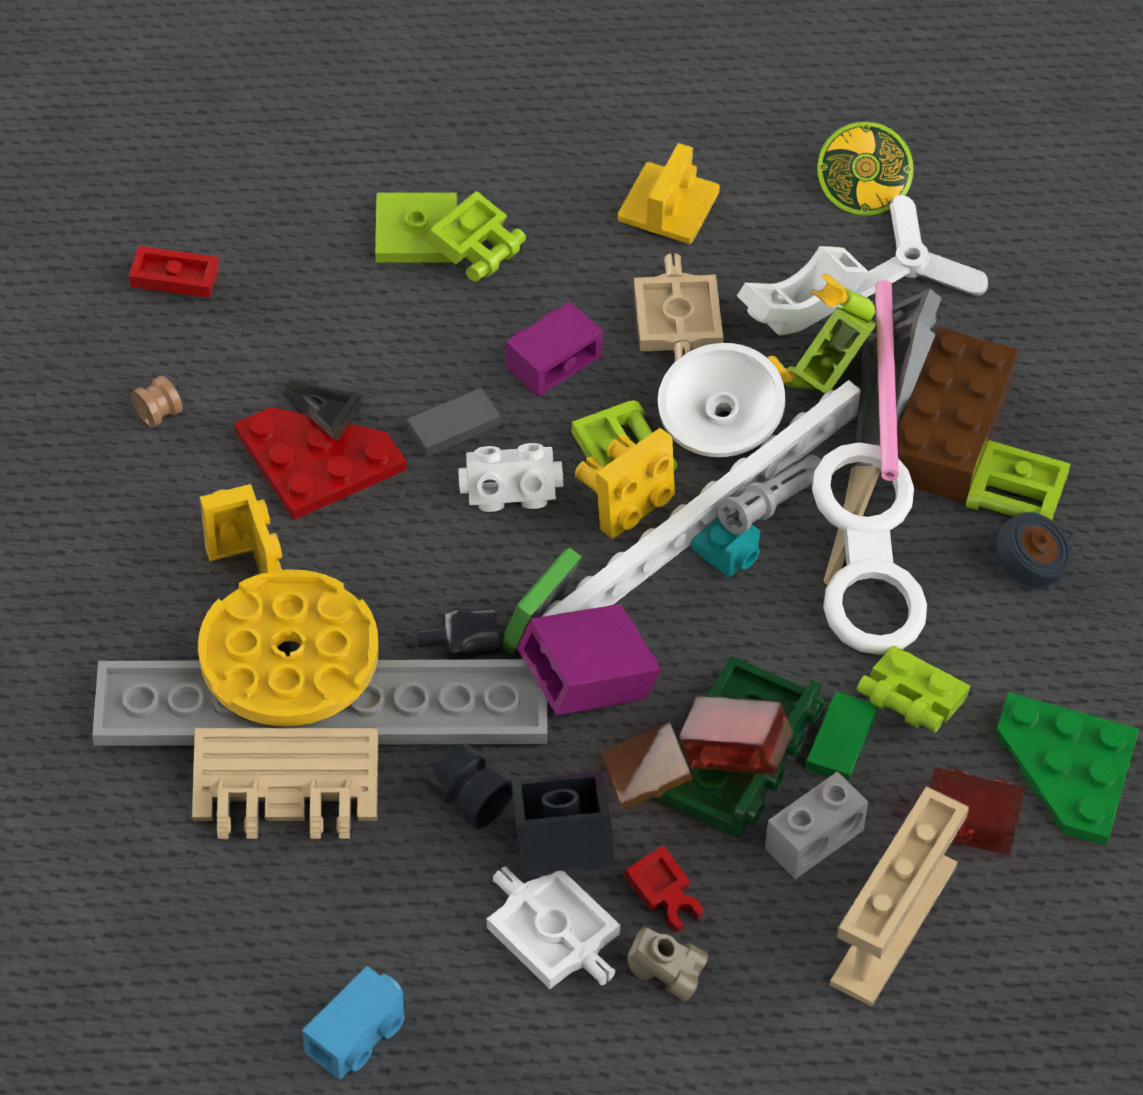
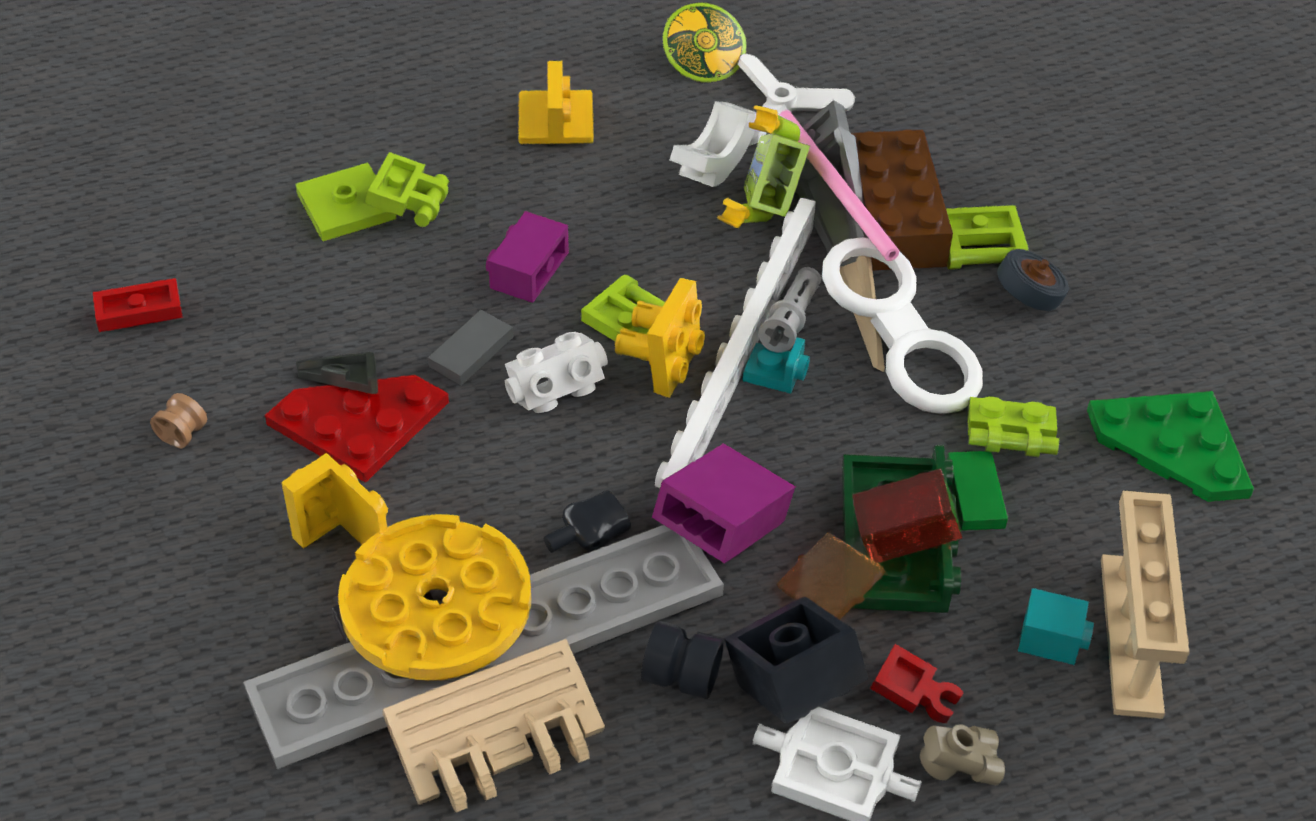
camera: 25 degrees left, 5 degrees down
bright green tile [500,547,582,654] -> none
tan plate [634,253,723,362] -> none
white dish [658,343,785,457] -> none
light grey brick [765,771,868,879] -> none
clear red brick [930,767,1025,856] -> none
none -> teal brick [1018,588,1094,665]

